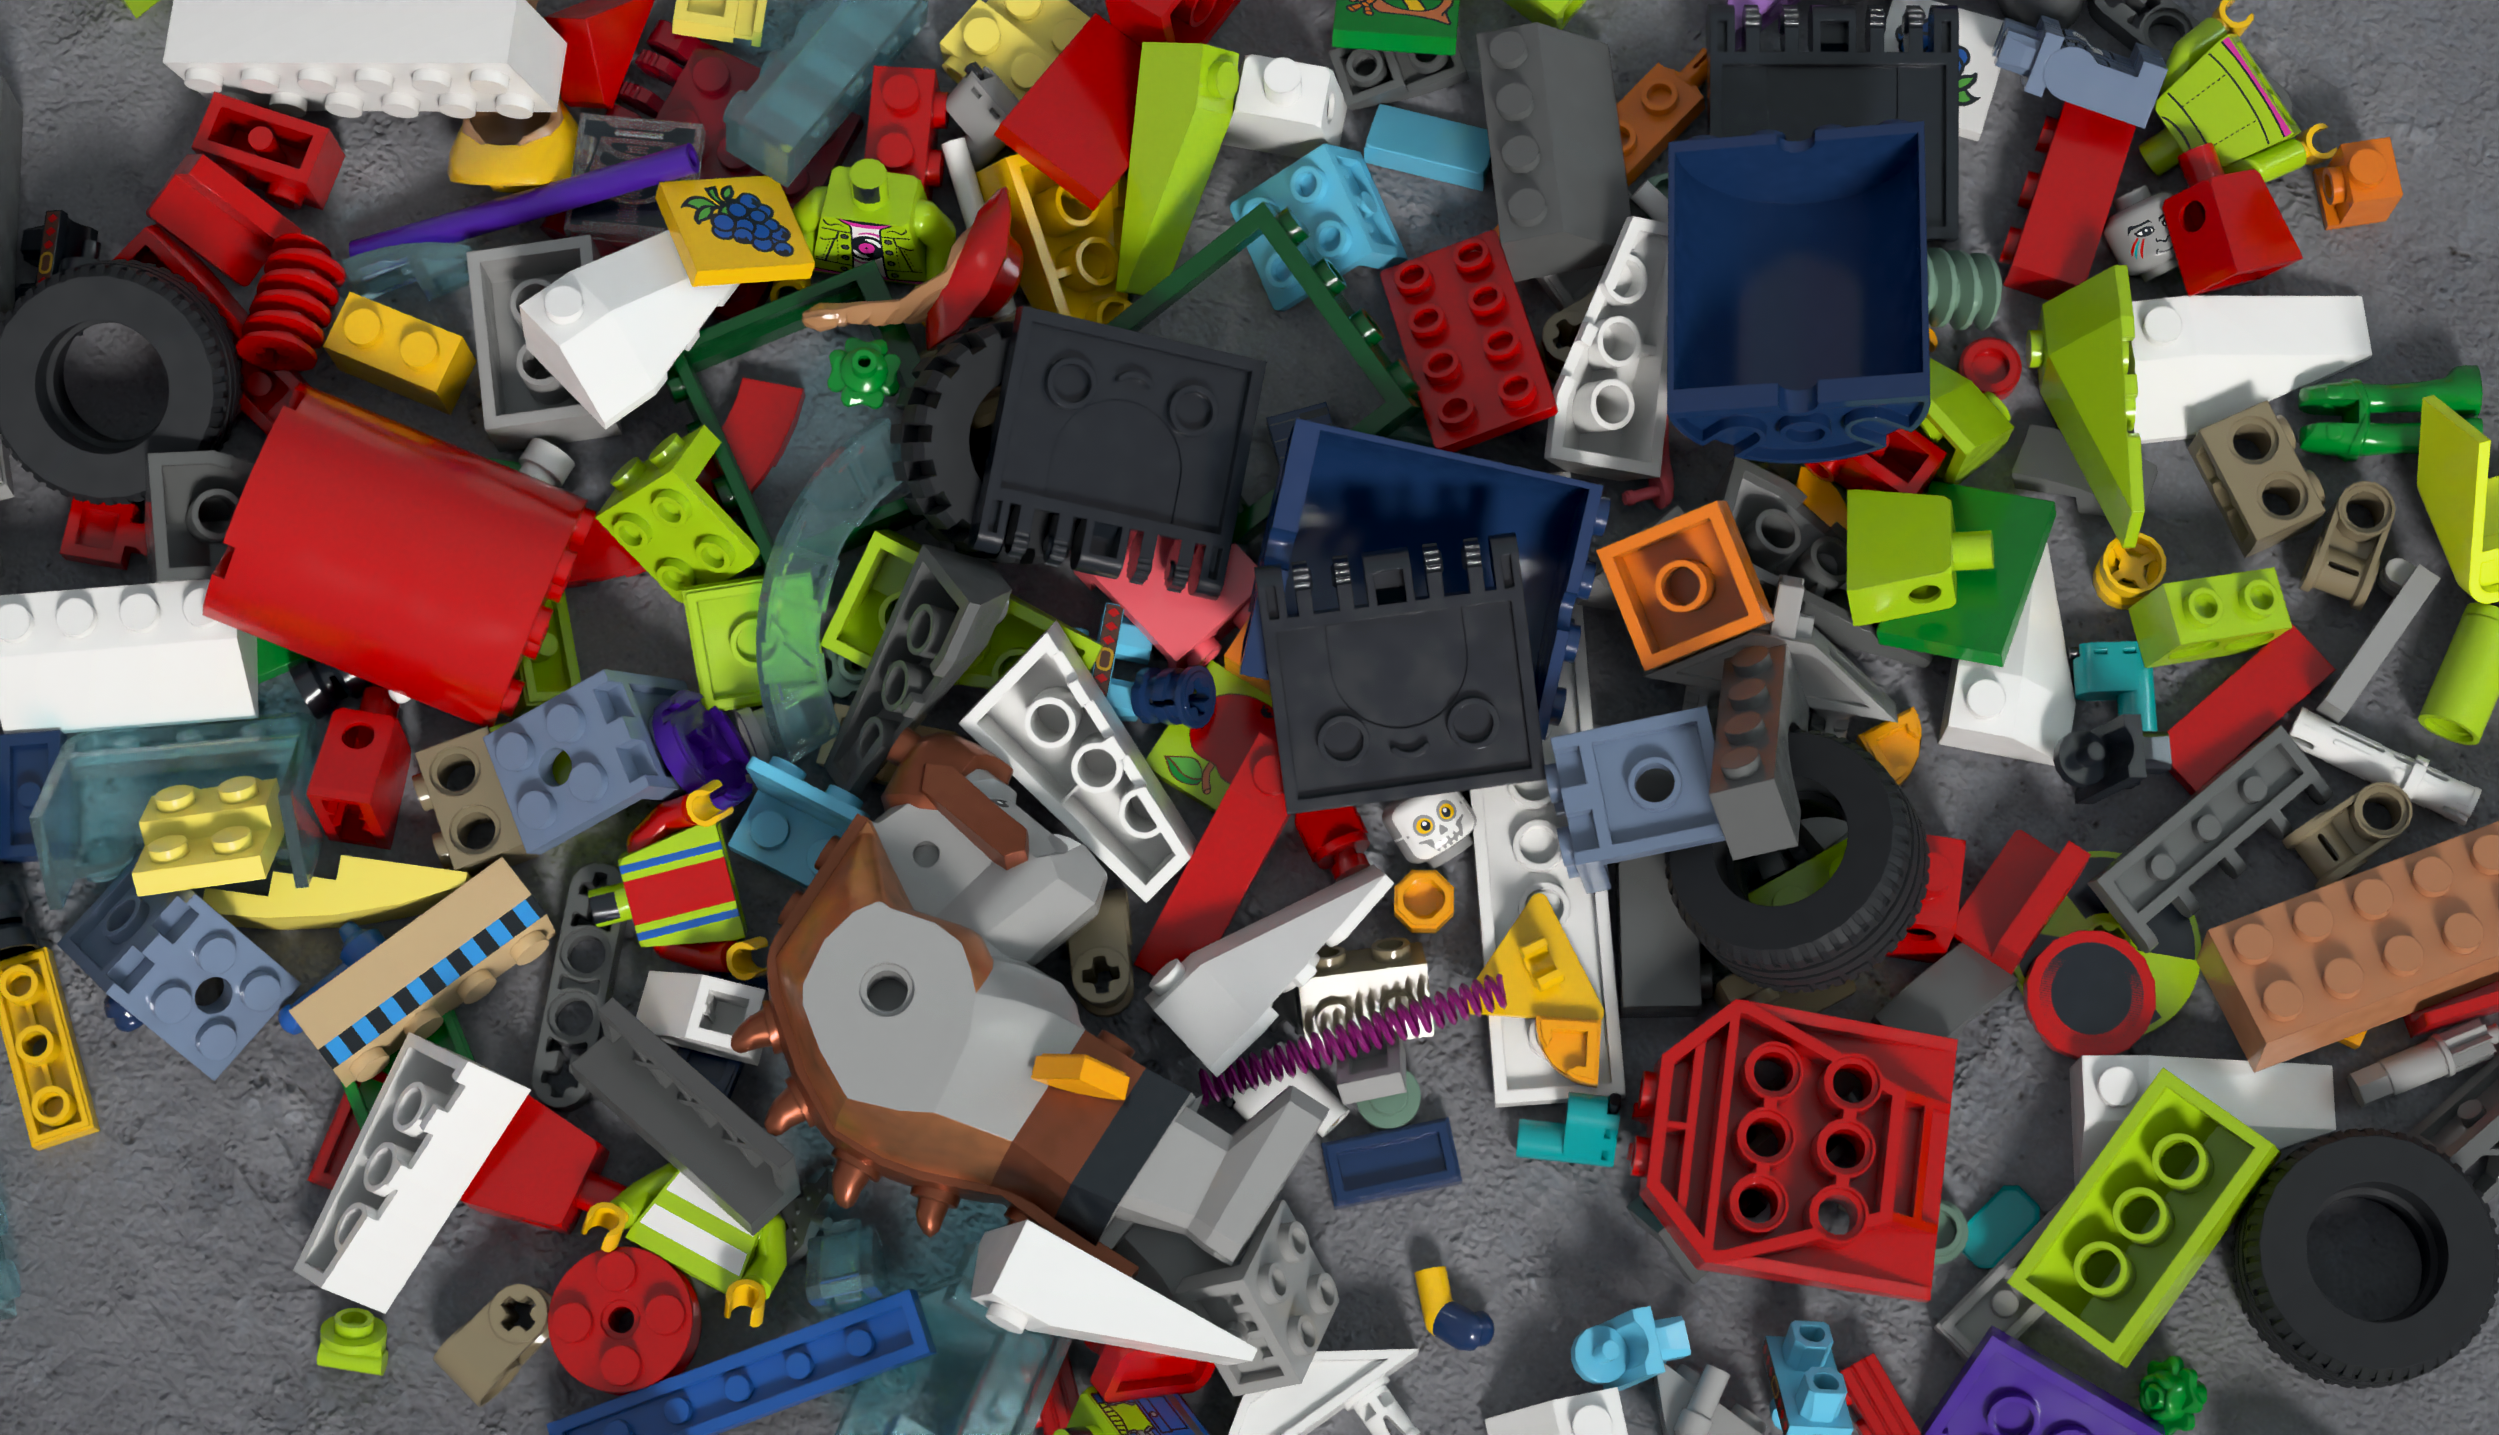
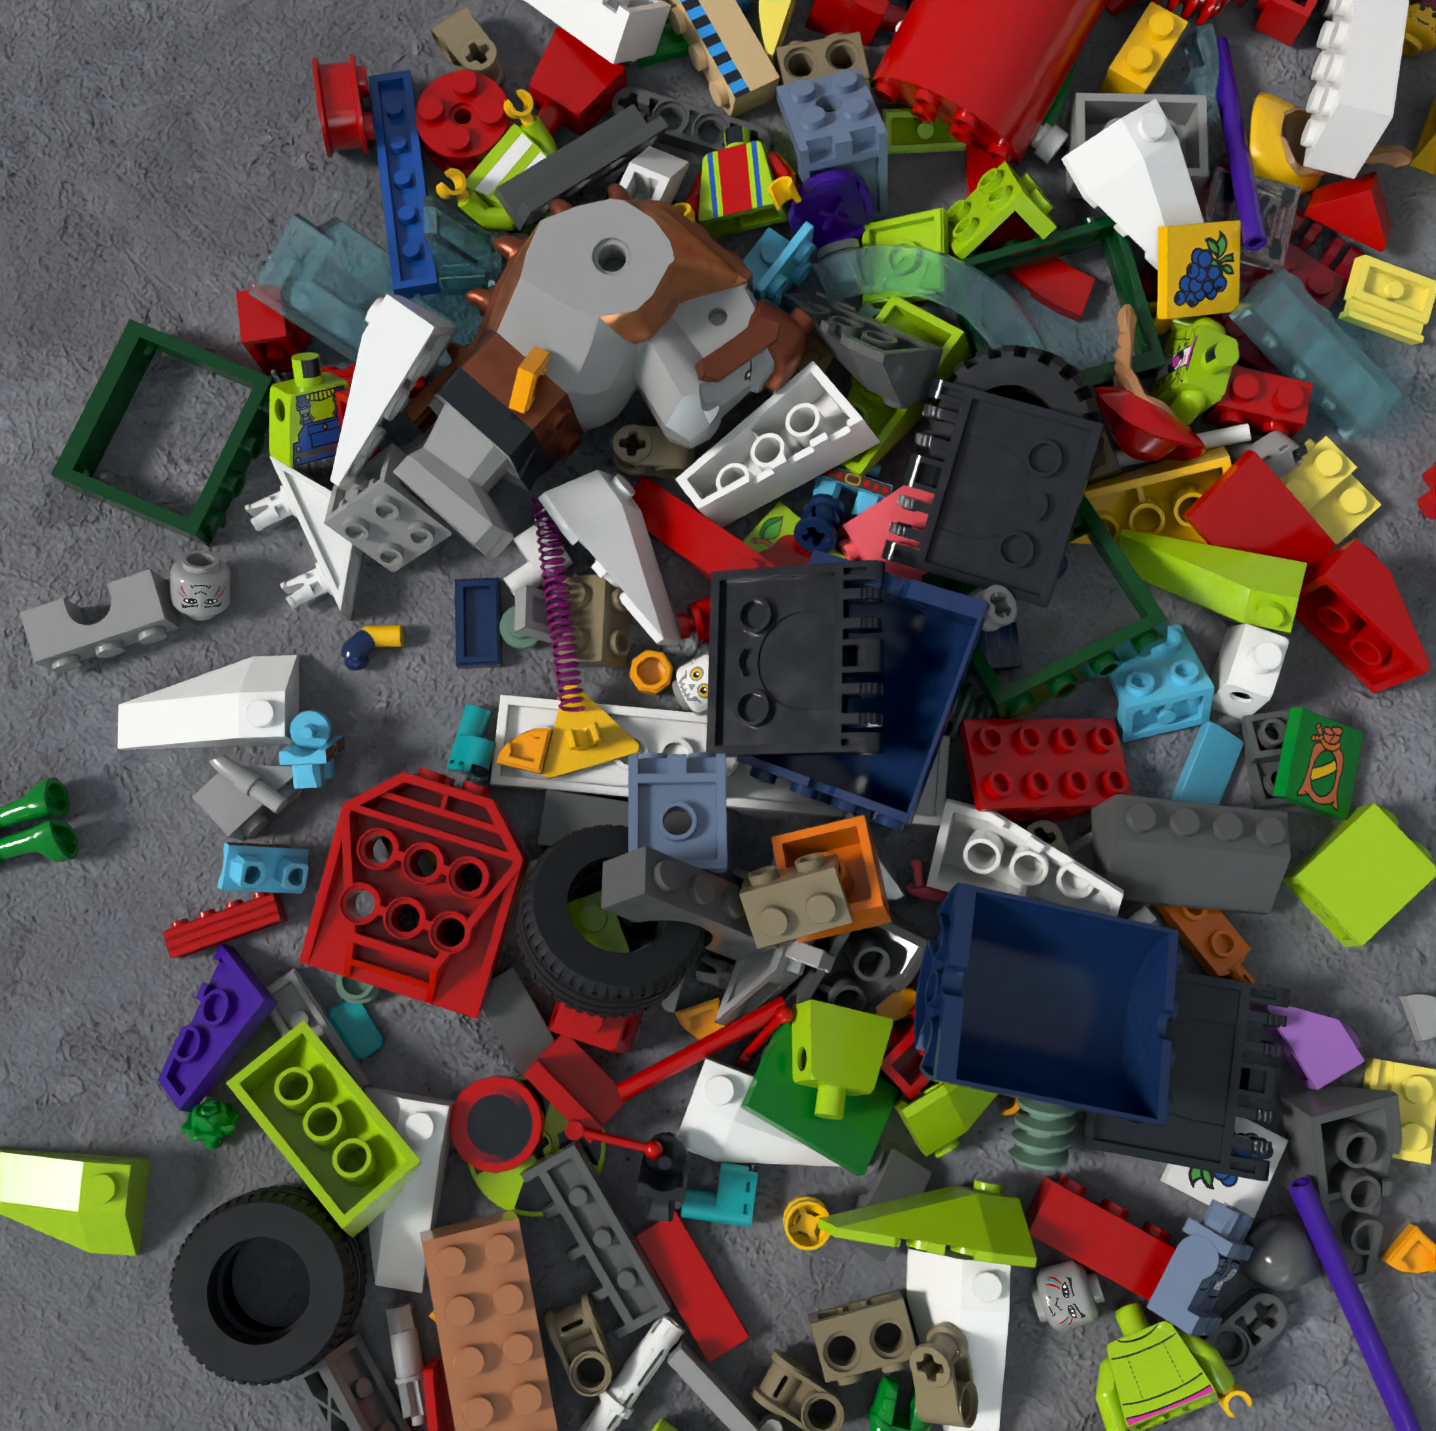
camera: 95 degrees right, 5 degrees up
green plant [827,337,902,409] -> none
red tile [1956,337,2022,400] -> none
lime brick [2128,567,2292,668] -> none
red torso [2162,143,2303,297] -> none
none -> red hinge [565,1120,663,1159]
none -> red bar [616,996,787,1102]
none -> red hinge [734,1005,793,1068]
none -> dark tan bracket [739,852,853,949]
none -> dark tan piece [910,1323,978,1428]
none -> light grey bush [973,585,1017,632]

